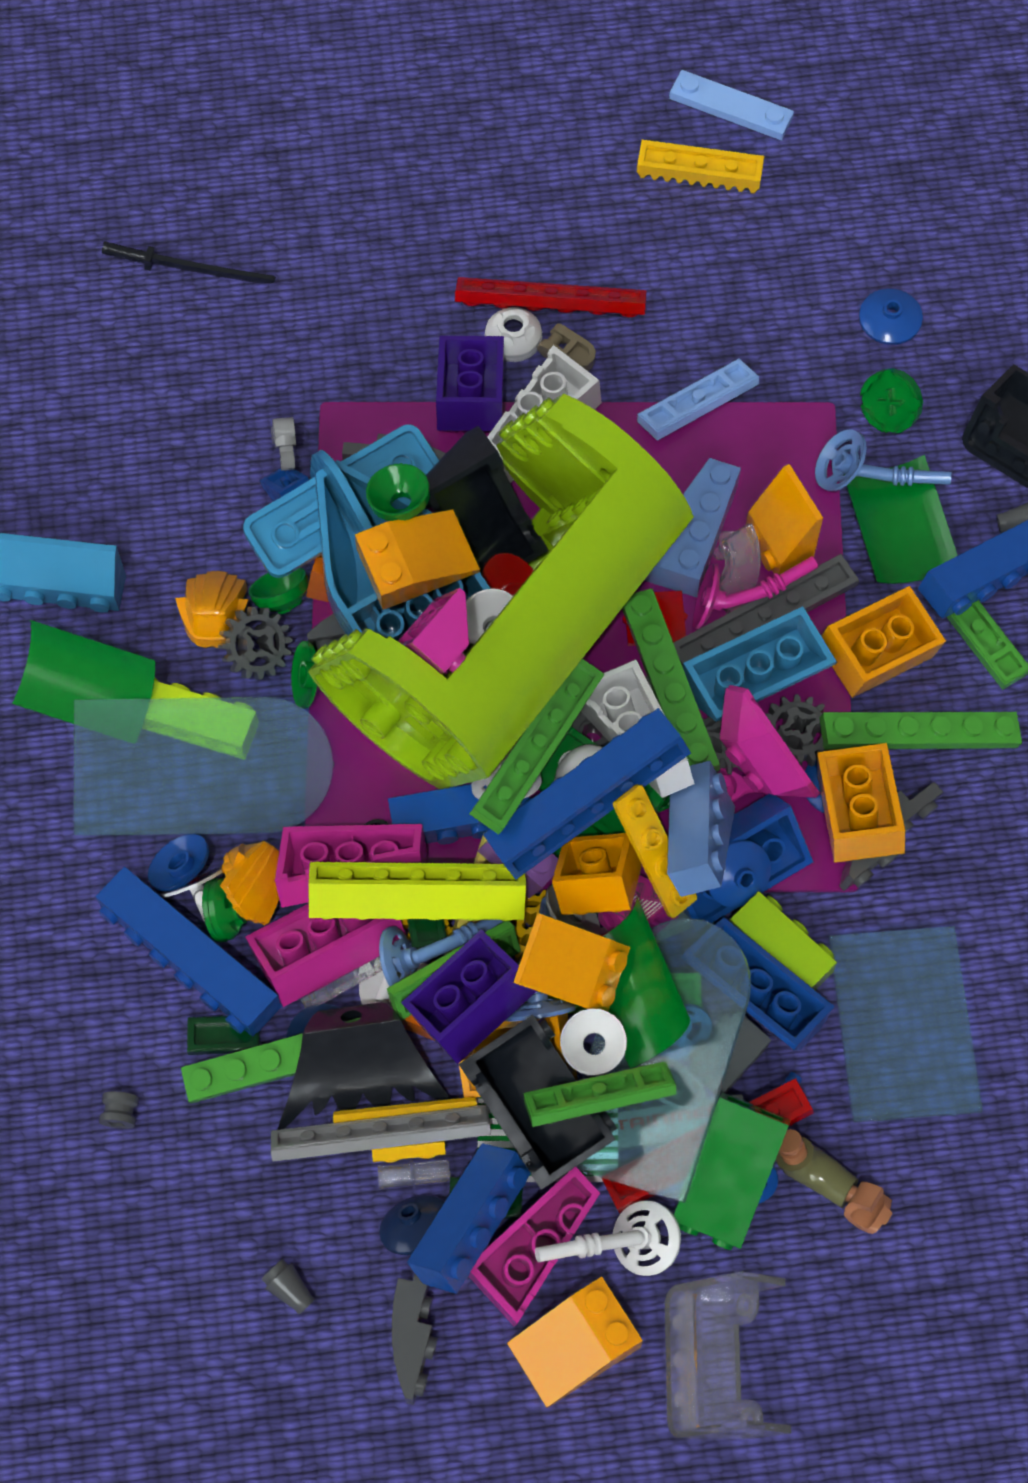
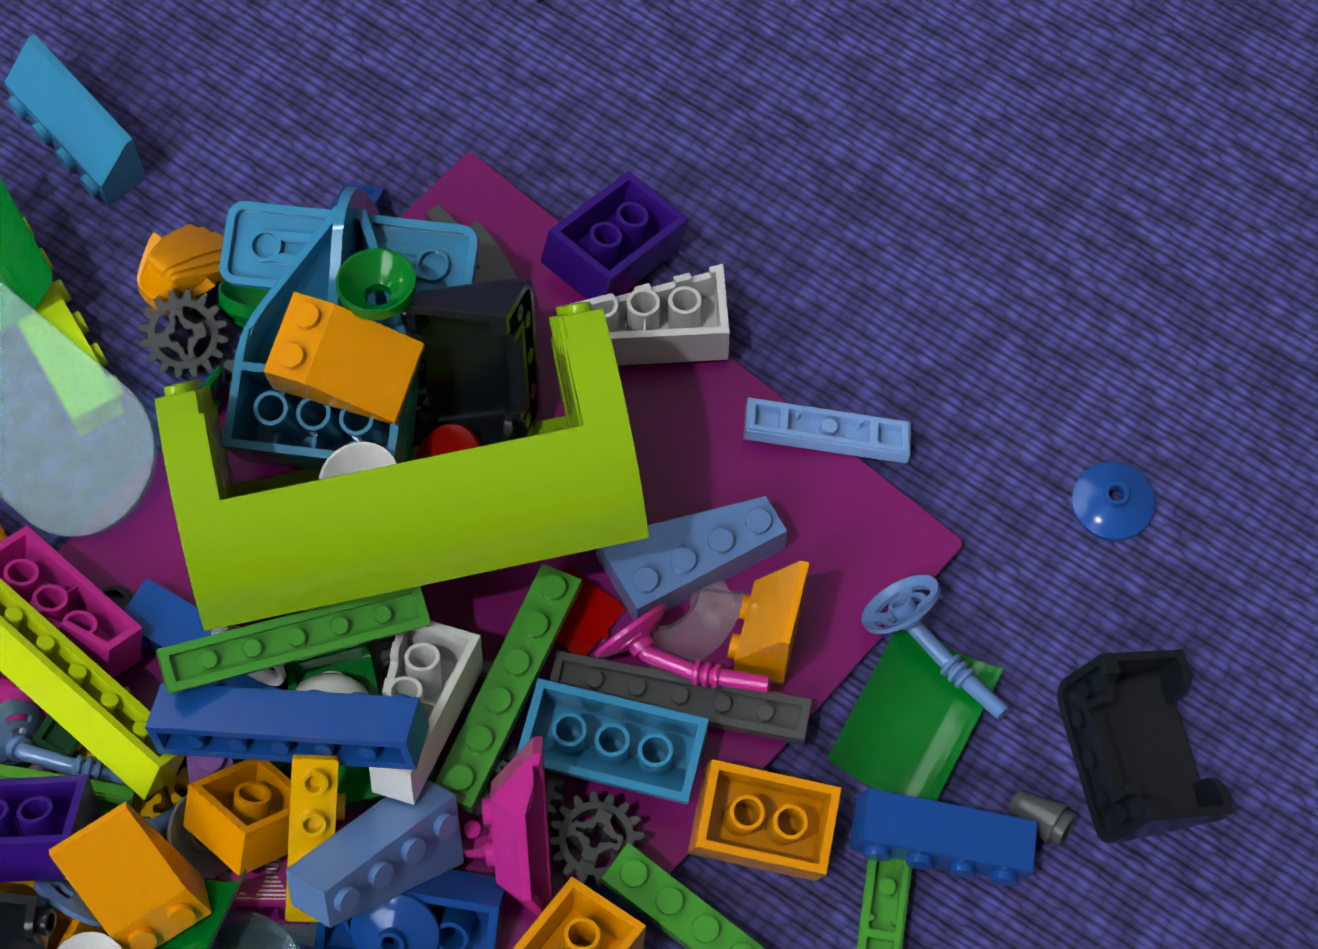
camera: 40 degrees right, 0 degrees up
light grey bar [271,417,296,471] -> none
dark pink slope [398,588,469,675] -> none
red plate [455,277,647,317] -> none
white piece [485,307,542,362] -> none
dark tan plate [537,323,596,371] -> none
yellow gear [637,139,764,194] -> none
light blue plate [669,70,794,141] -> none
green tile [860,368,923,433] -> none

